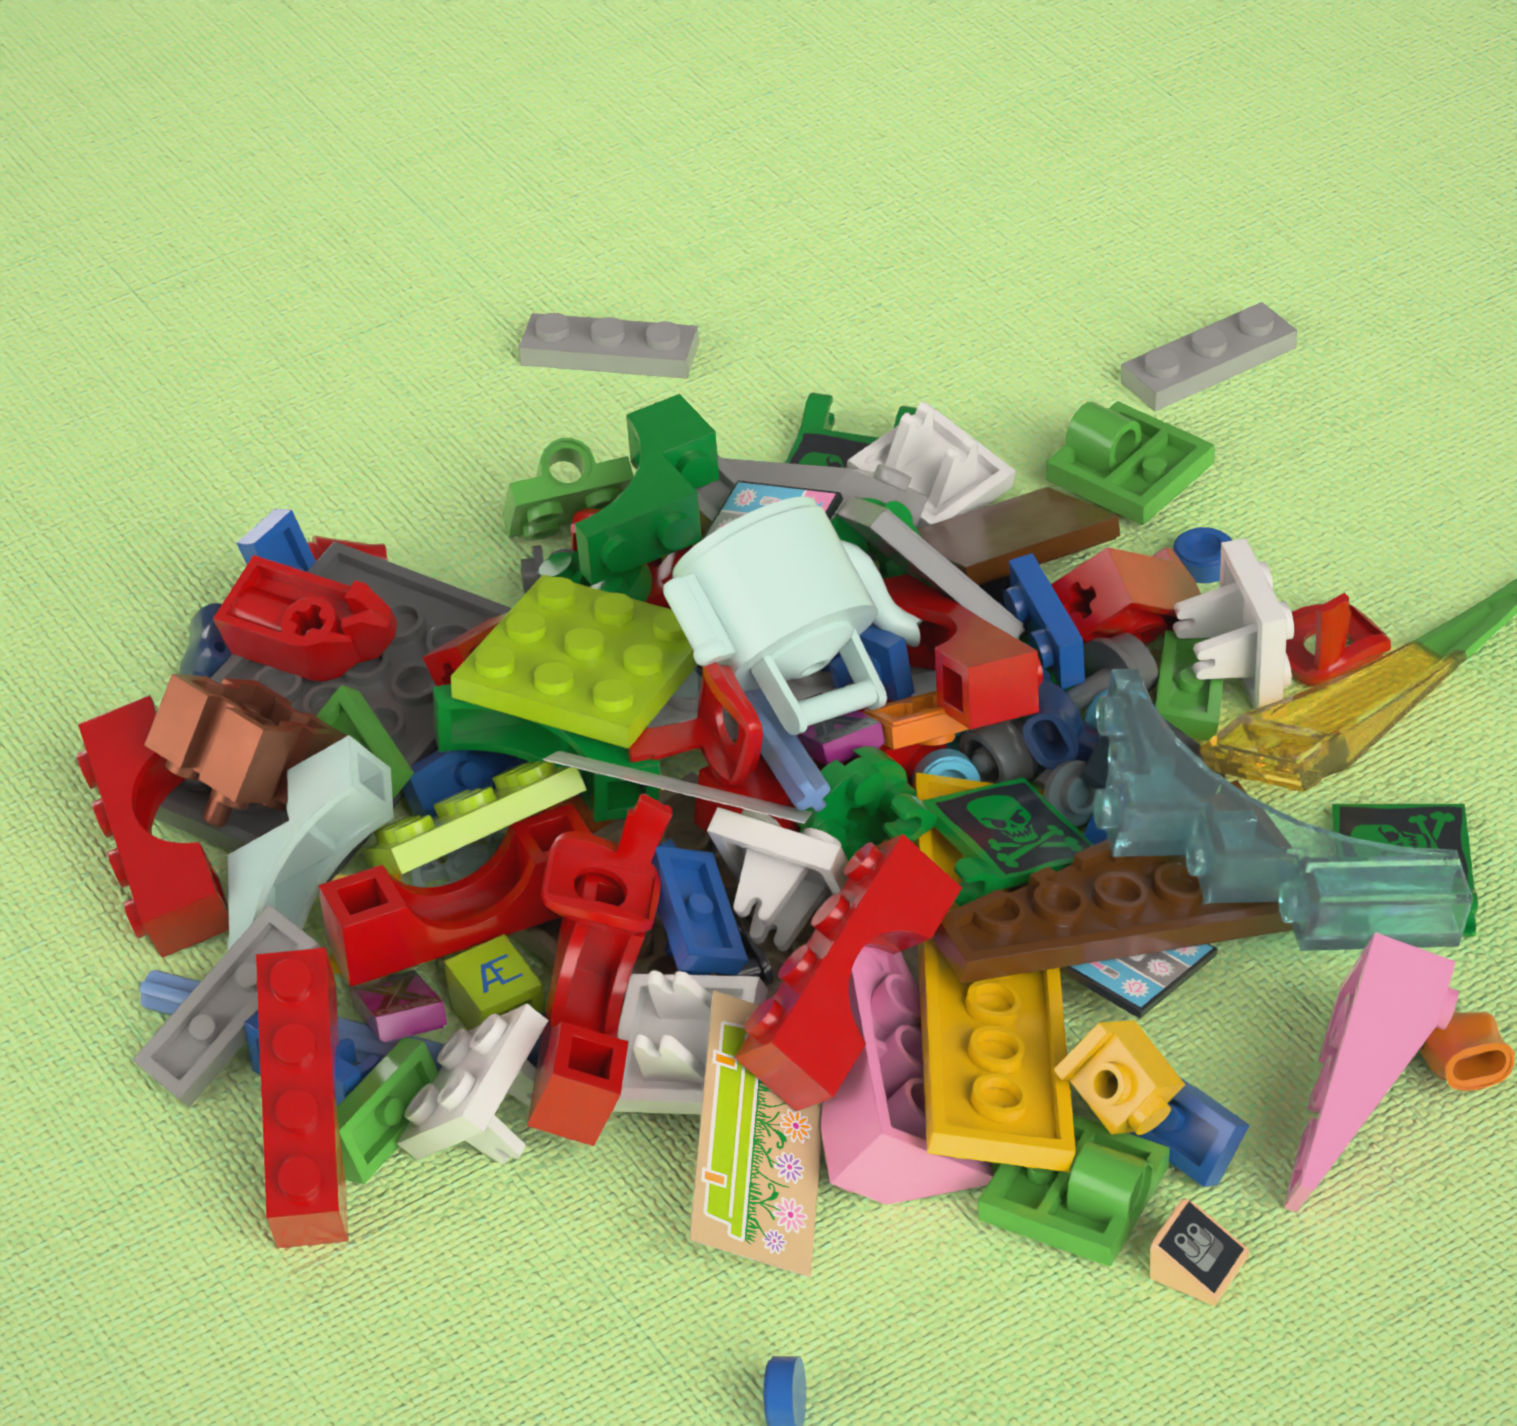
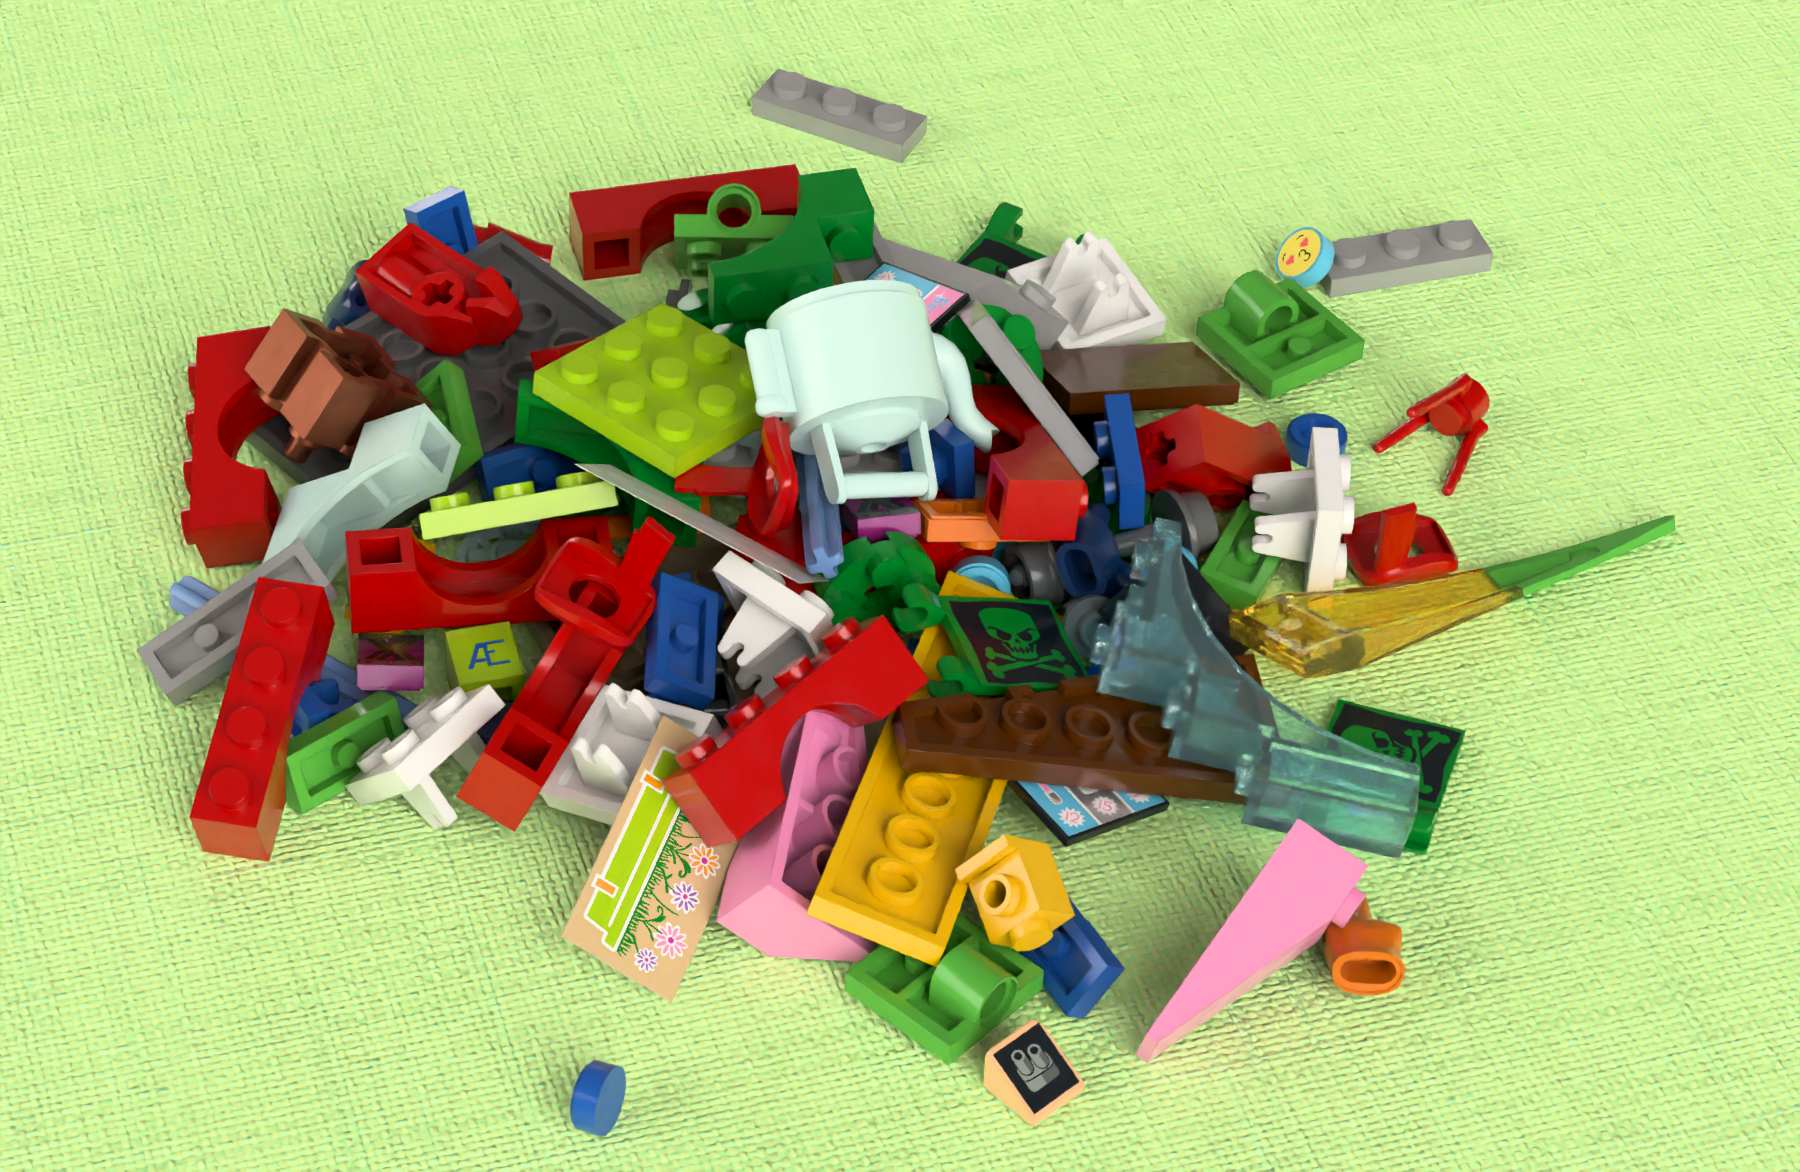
camera: 10 degrees right, 0 degrees up
none -> red arch [569,164,800,281]
none -> tile [1276,227,1335,288]
none -> red plant [1373,374,1490,496]

